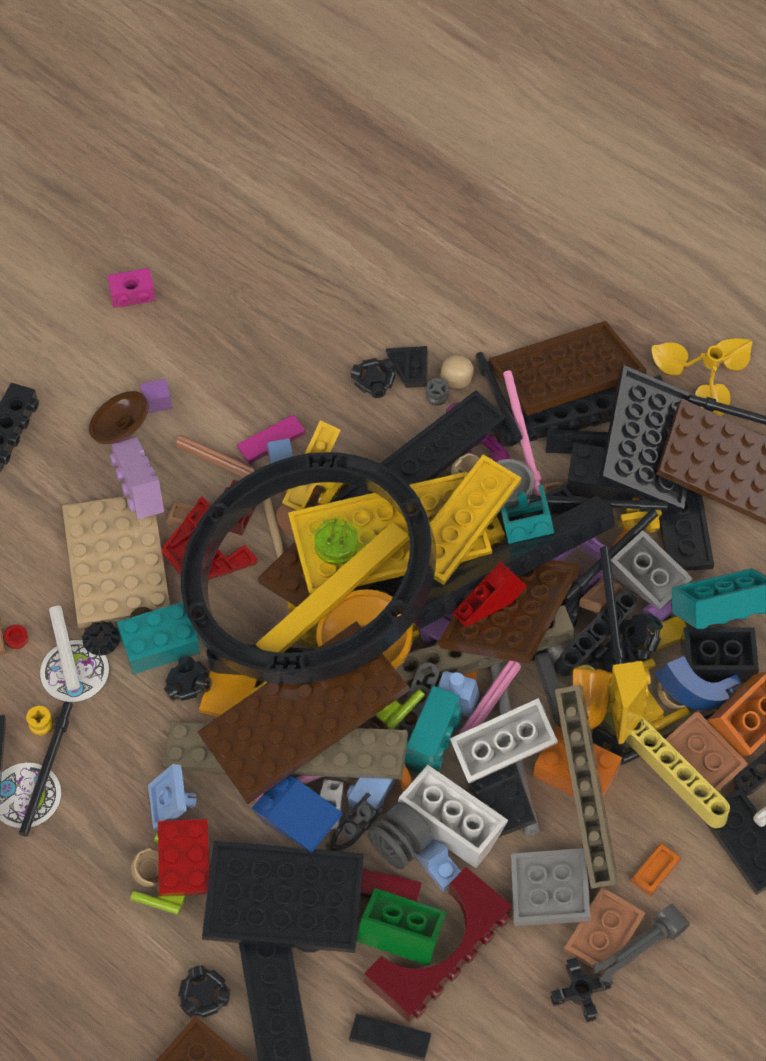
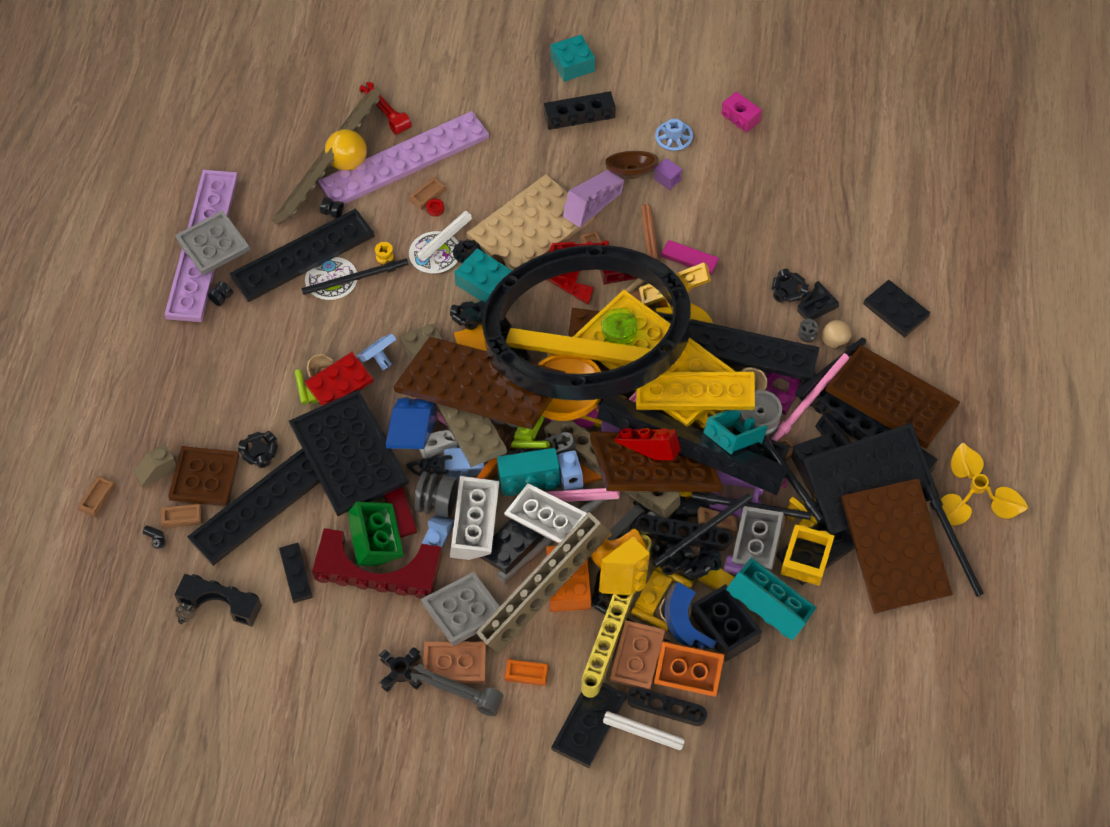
camera: 60 degrees right, 0 degrees up
medium blue brick [266,439,293,464] -> none
none -> light blue wheel [655,119,693,151]
none -> yellow window [781,524,834,586]
none -> black plate [863,280,930,338]

